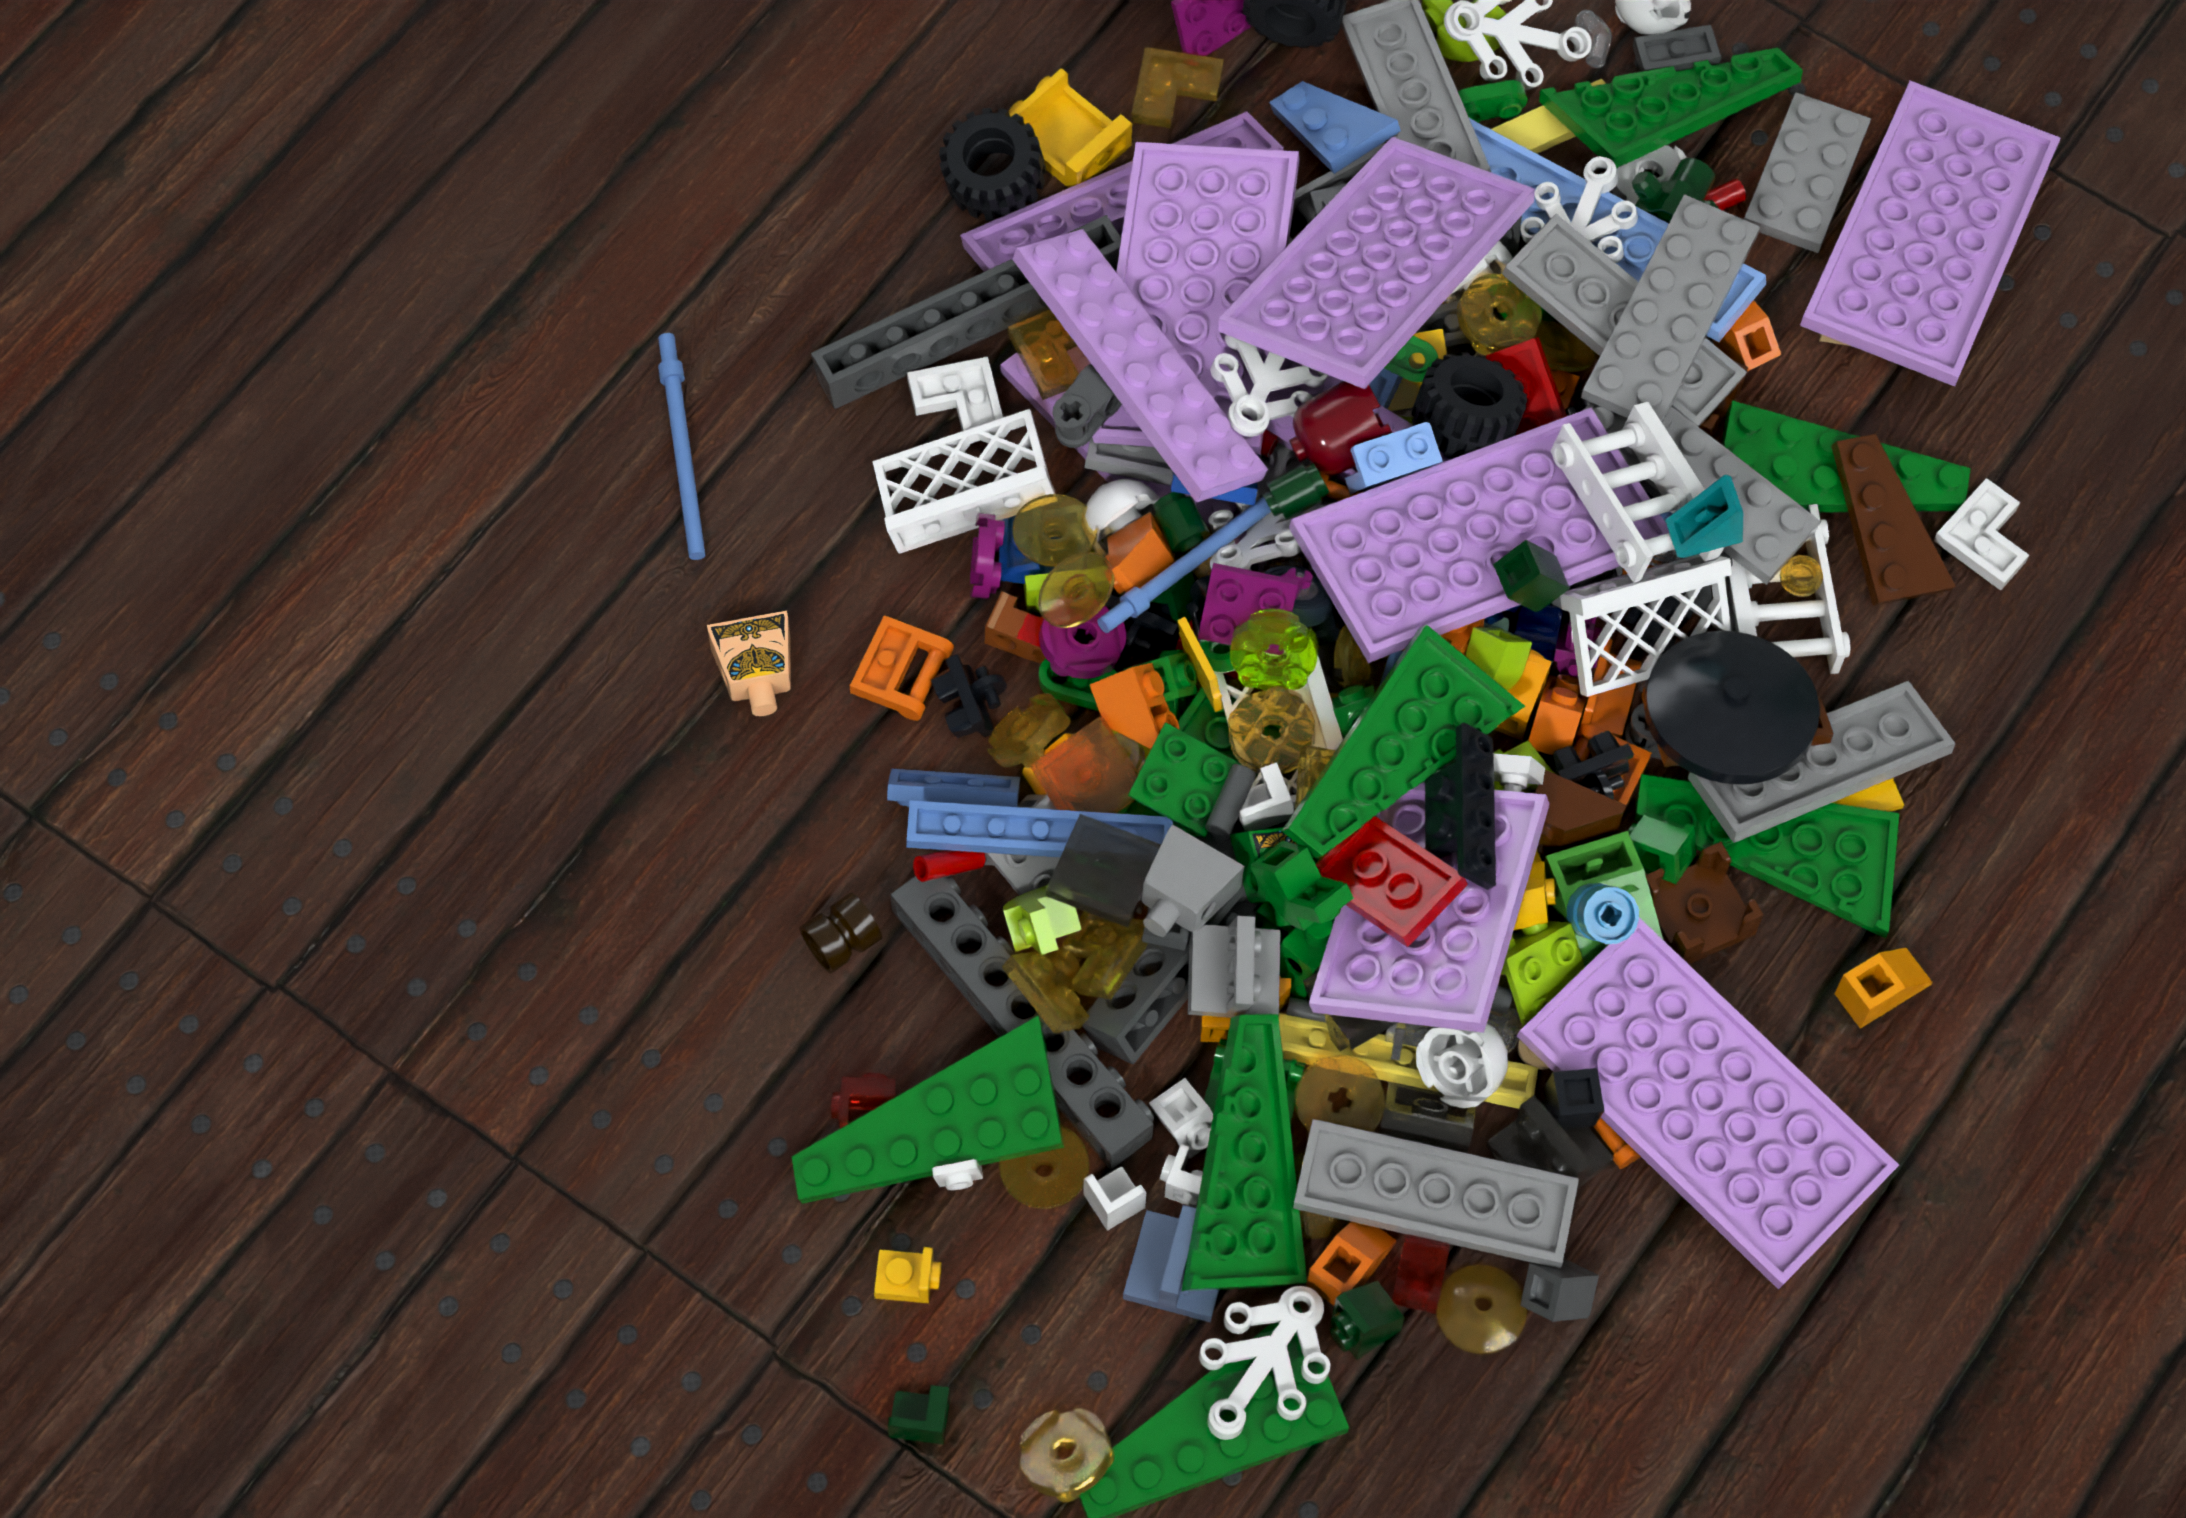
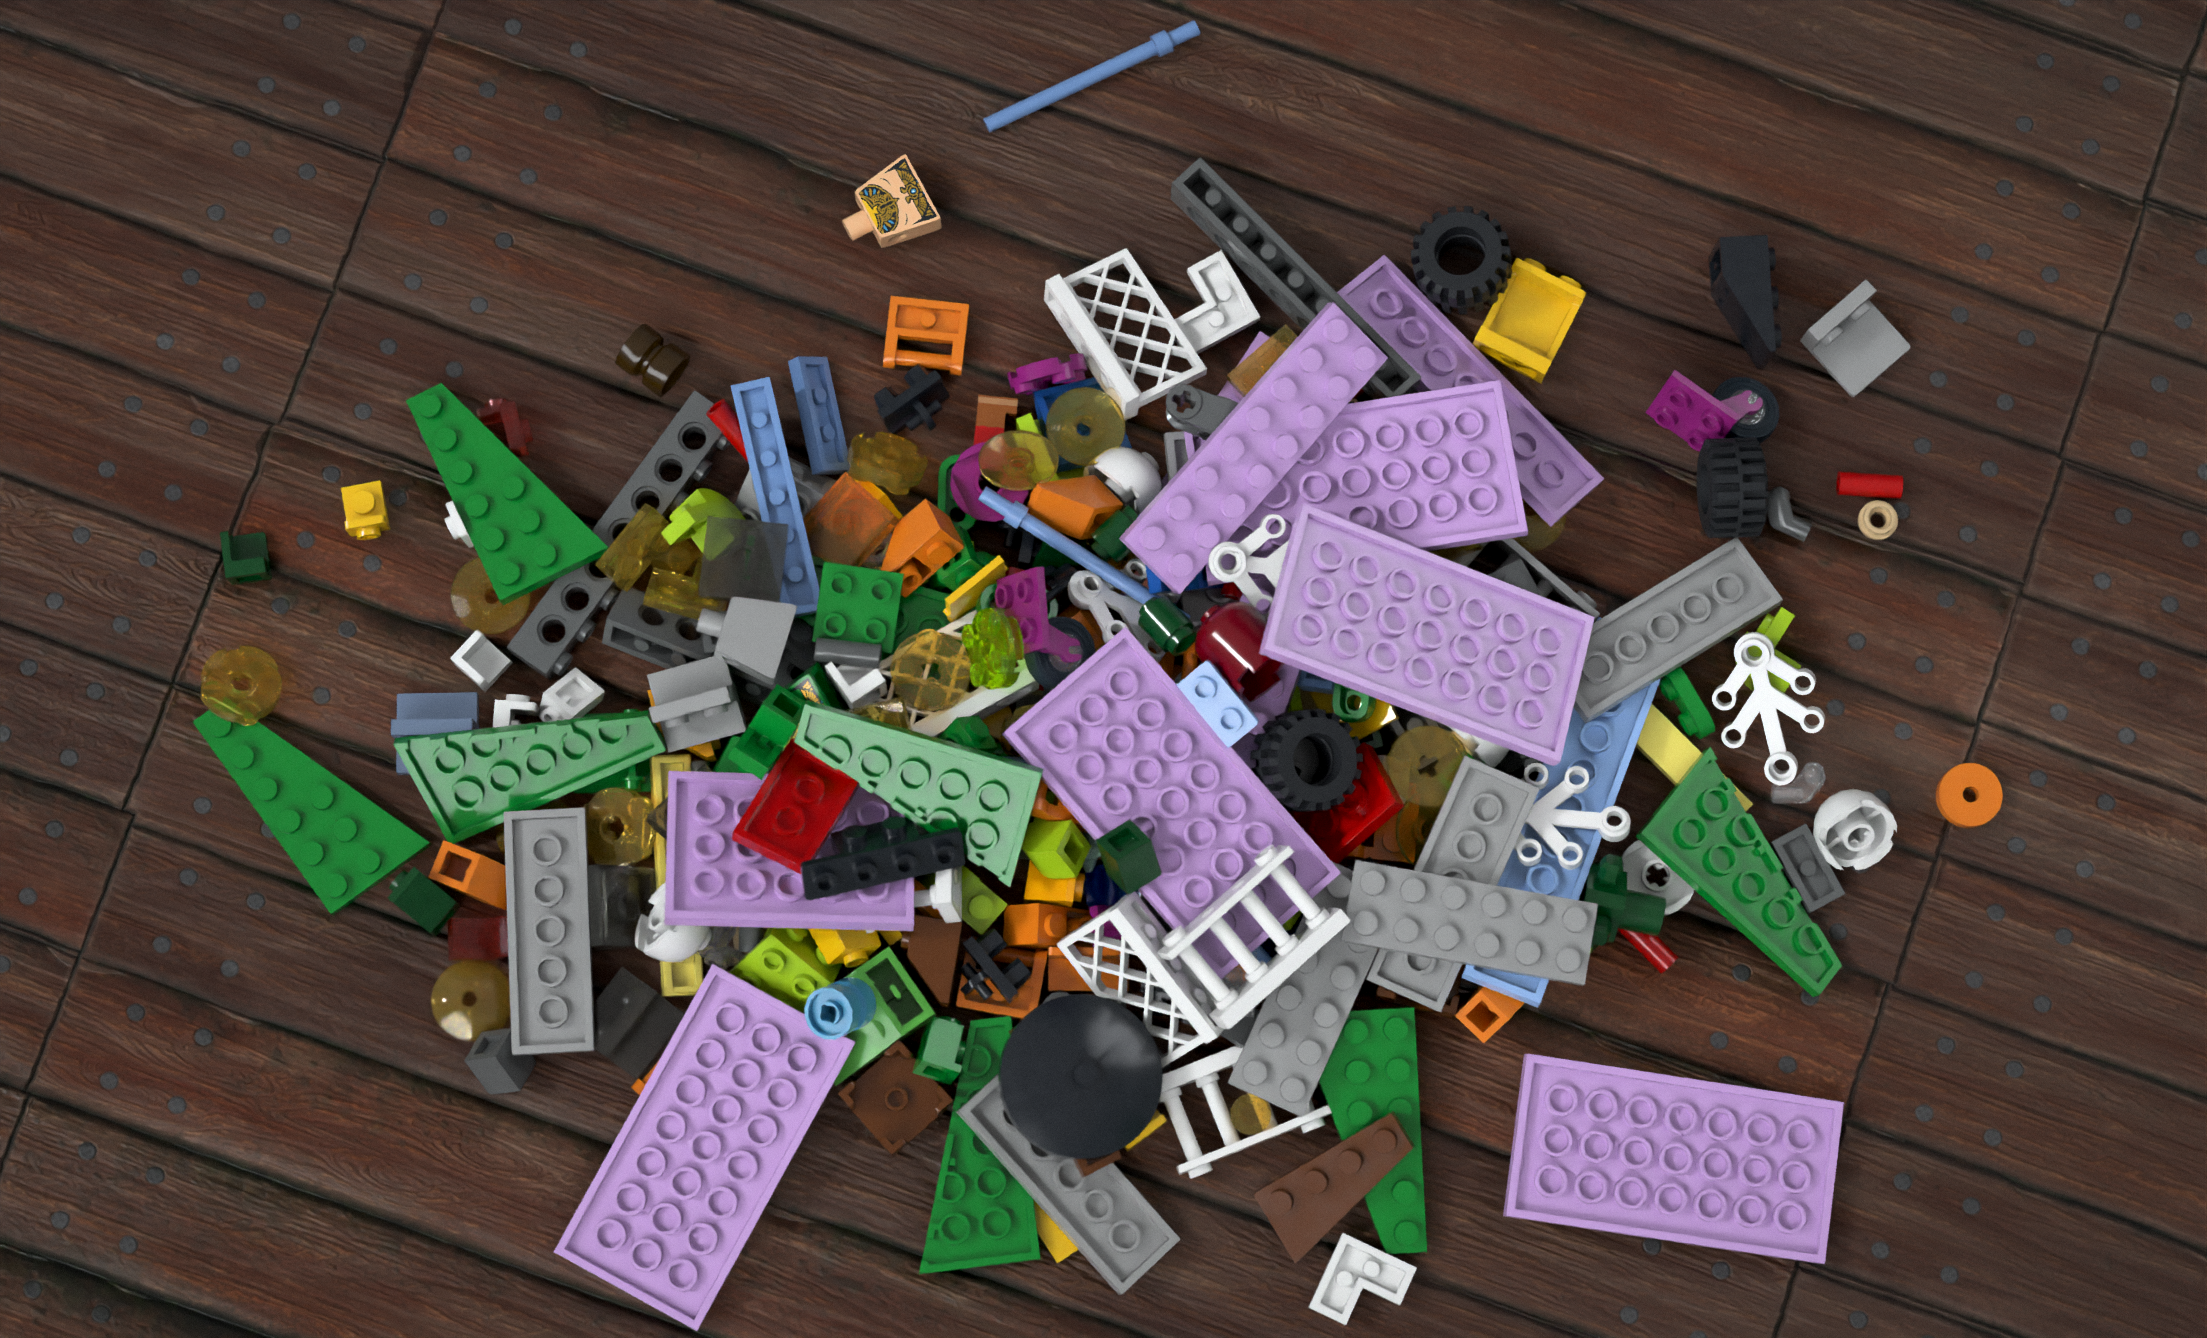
camera: 70 degrees right, 15 degrees up
clear yellow plate [1131,47,1224,128] -> none
white plant [1199,1286,1330,1440] -> none
medium blue wing [1269,81,1401,174] -> none
black panel [1544,1068,1605,1131] -> none
teal slope [1665,475,1744,558] -> none
light grey plate [1744,92,1871,253] -> none
light orange slope [1834,948,1932,1029] -> none

